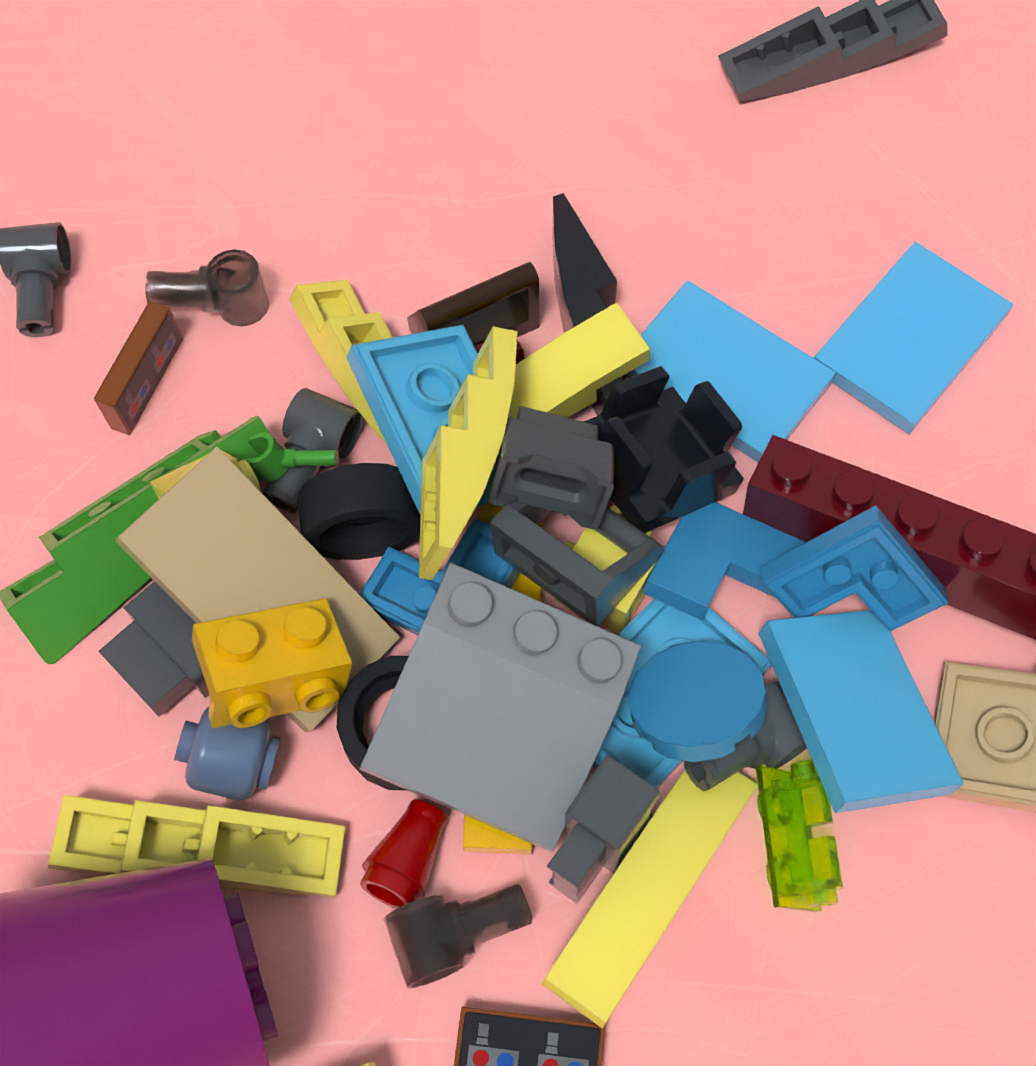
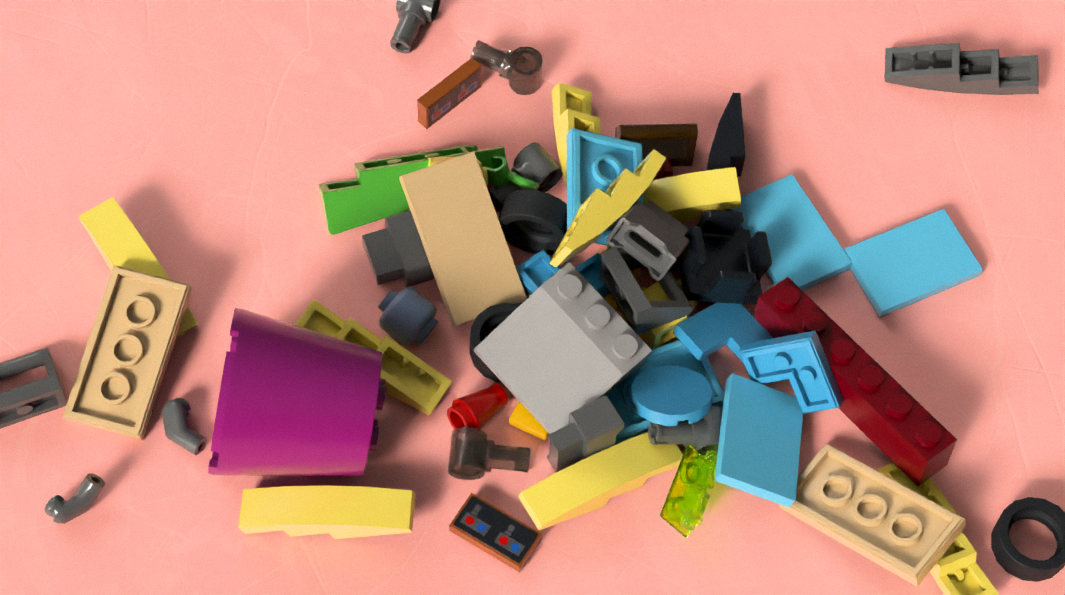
camera: 20 degrees right, 5 degrees down
yellow bracket [192,598,352,728] -> none

